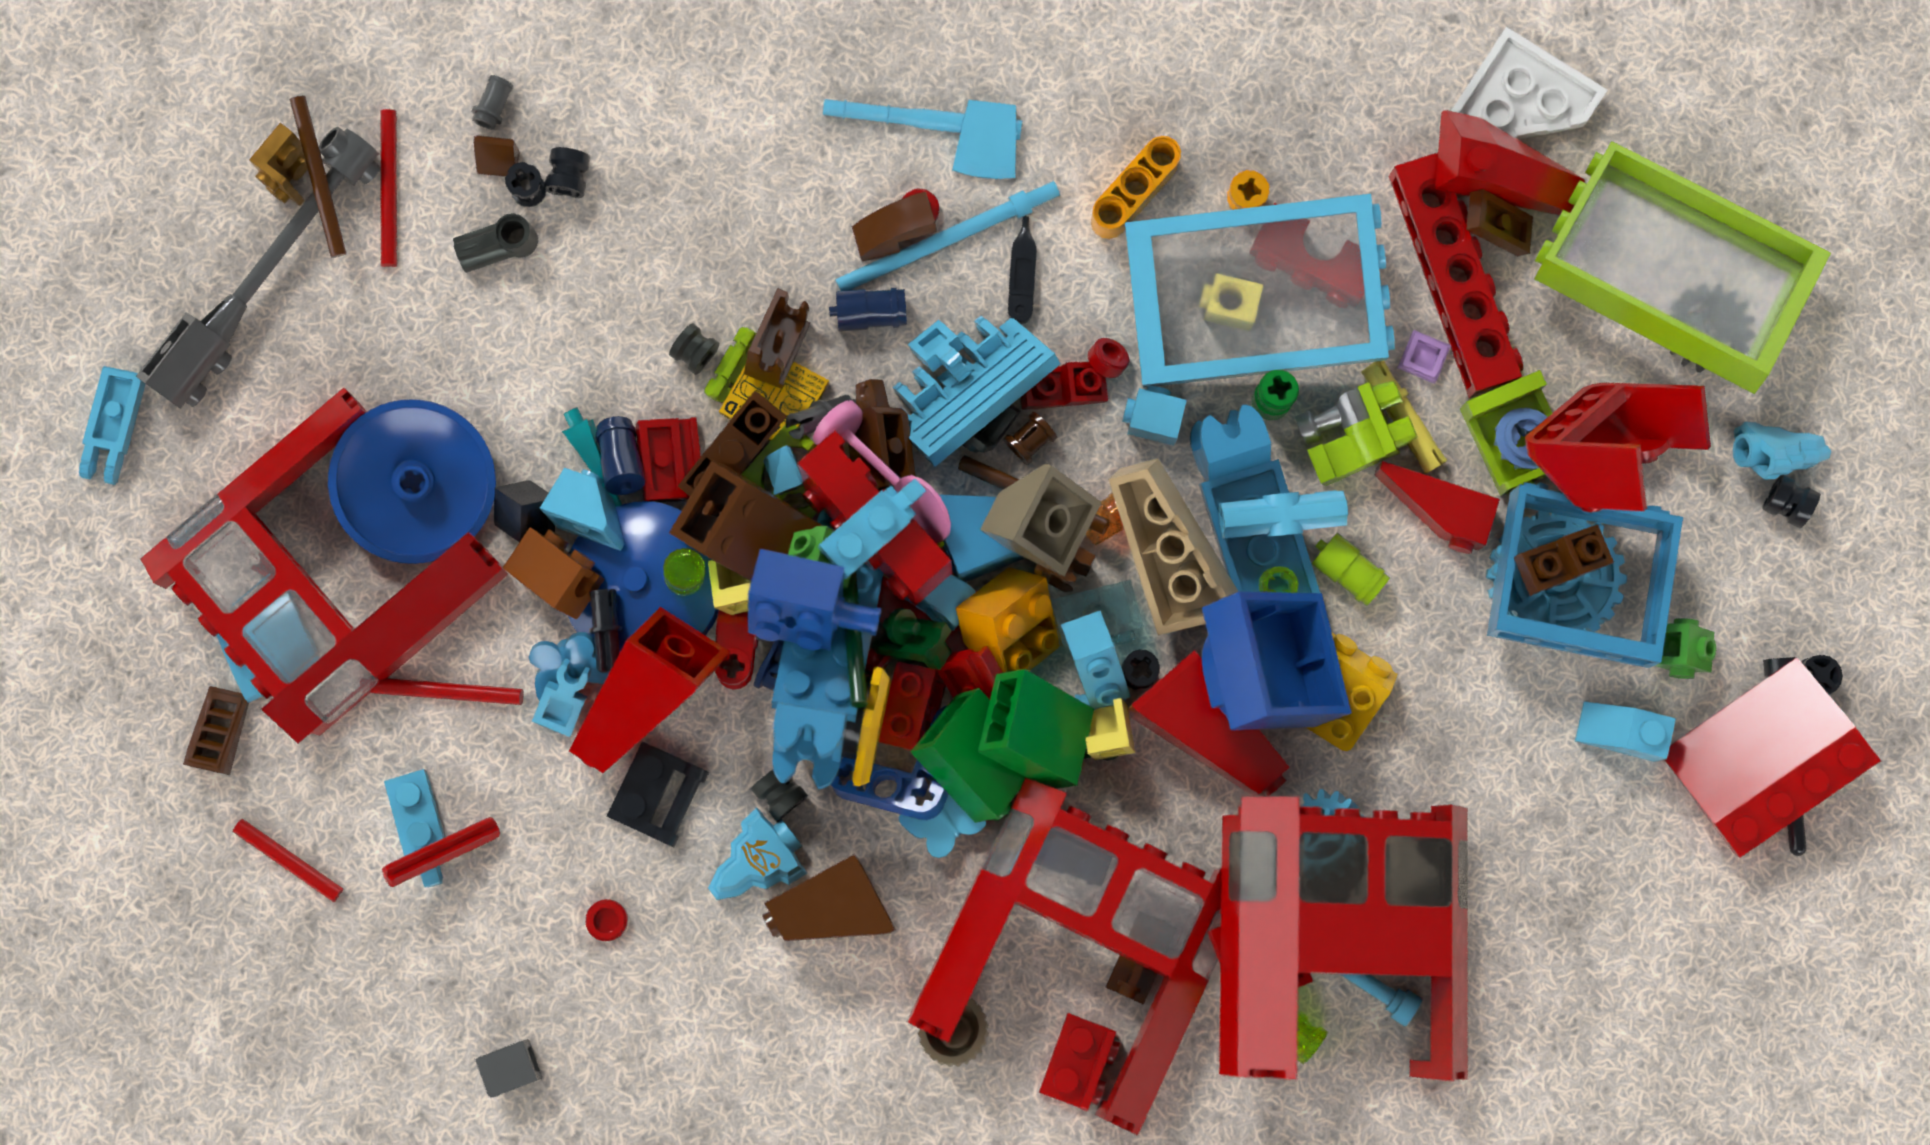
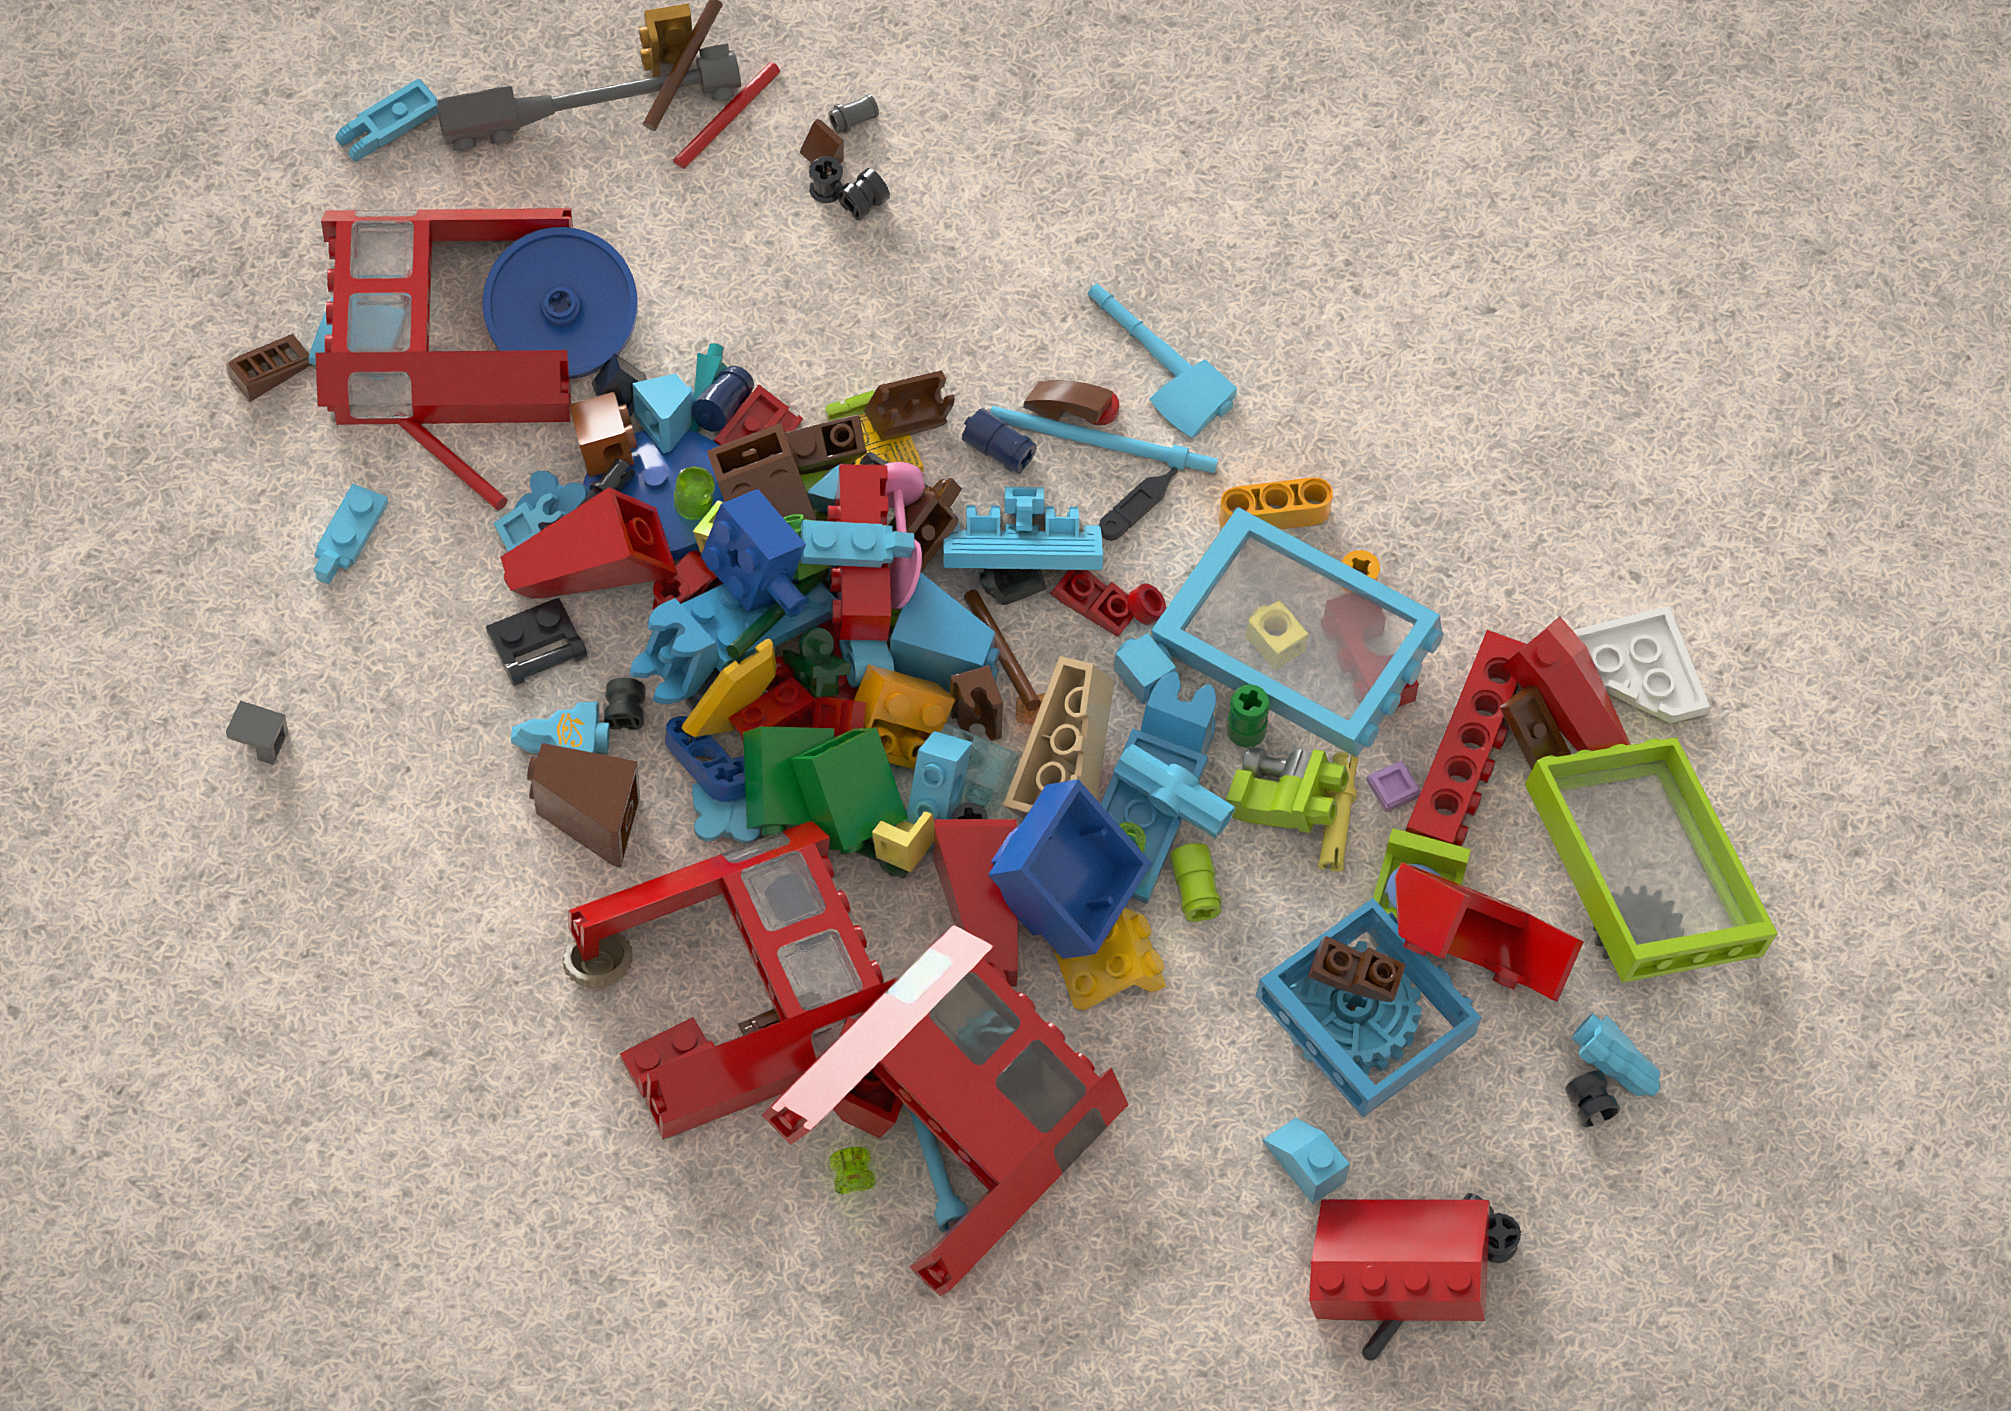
camera: 40 degrees right, 20 degrees down
red bar [233,819,344,902] -> none
red axle [382,817,500,887] -> none
pearl dark grey piece [453,213,538,273] -> none
red tile [585,899,628,941] -> none
pearl dark grey wheel [669,323,720,375] -> none
dark tan slope [980,463,1102,576] -> none
reddish brown bush [1003,411,1058,465] -> none
red slope [1374,461,1500,554] -> none
bright green brick [1655,618,1717,679] -> none

